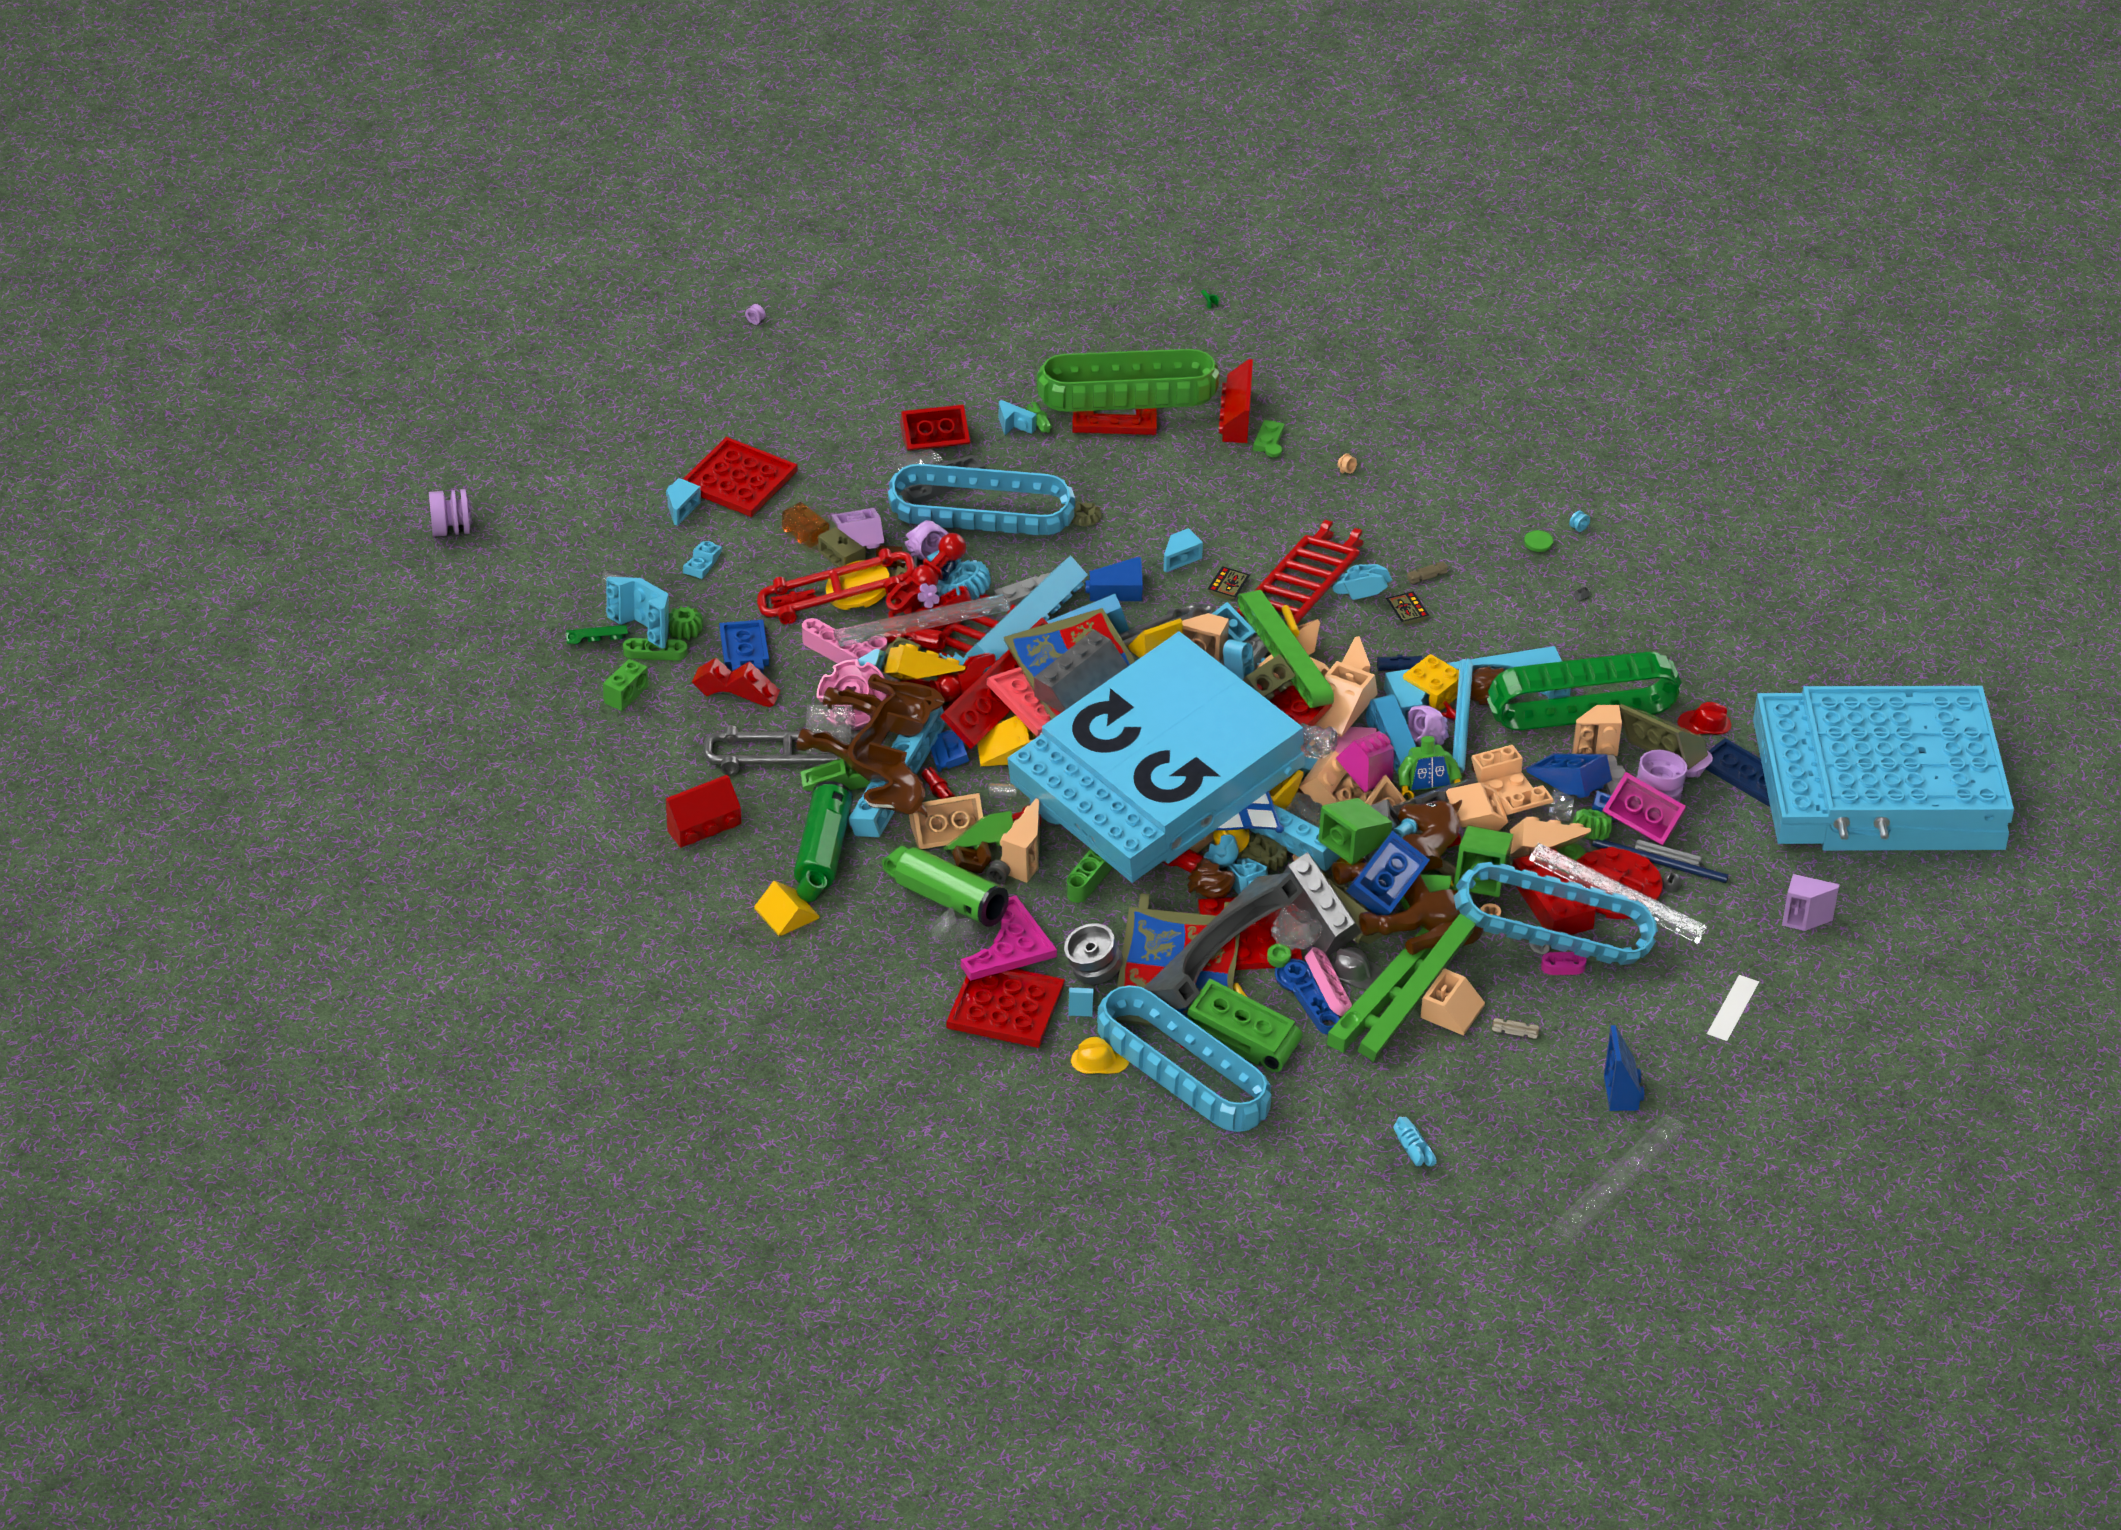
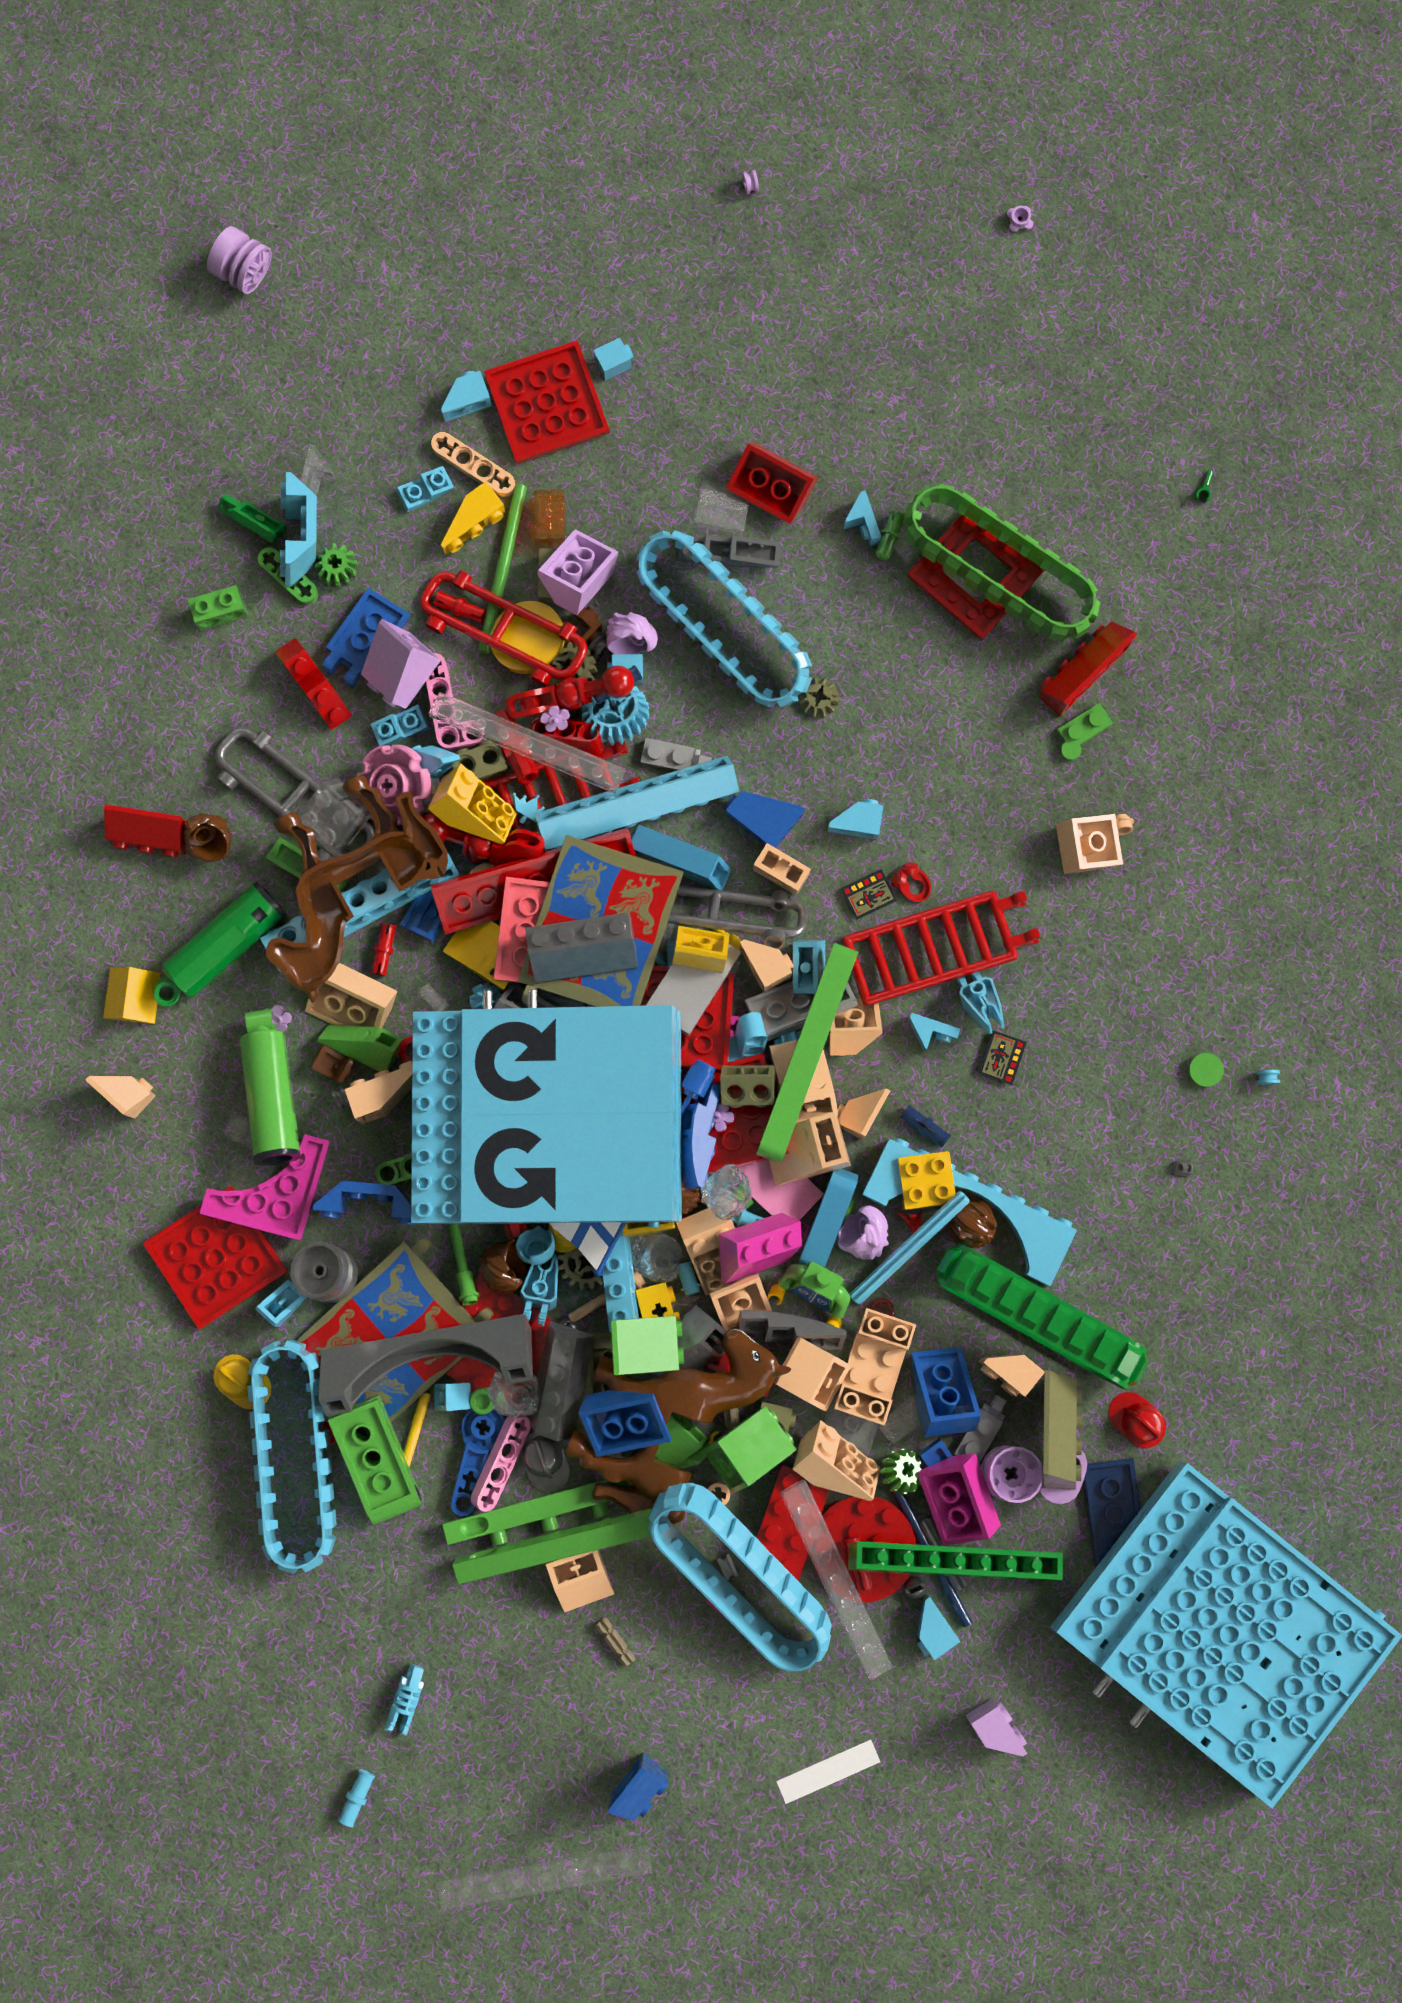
camera: 40 degrees right, 40 degrees up
yellow bar [1281,605,1300,637] -> none
medium azure pin [1393,818,1418,838] -> none
dark tan axle [1407,561,1448,584] -> none
none -> light nougat slope [86,1076,156,1119]
none -> reddish brown hair [183,813,232,862]
none -> blue slope [313,1181,416,1225]
none -> medium azure pin [337,1769,375,1828]
none -> lavender slope [361,619,441,709]
none -> medium azure slope [371,705,430,746]
none -> light nougat beam [431,432,516,497]
none -> medium azure slope [434,1382,471,1411]
none -> yellow slope [441,481,505,555]
none -> bright green pin [449,1224,479,1306]
none -> bright green piece [478,484,527,654]
none -> medium azure brick [593,338,634,381]
none -> light nougat brick [753,843,811,896]
none -> green brick [848,1541,1063,1581]
none -> red piece [891,862,931,902]
none -> medium azure slope [908,1013,960,1052]
none -> medium azure slope [917,1594,960,1660]
none -> lavender plate [1007,206,1033,232]
none -> light nougat slope [1056,814,1123,874]

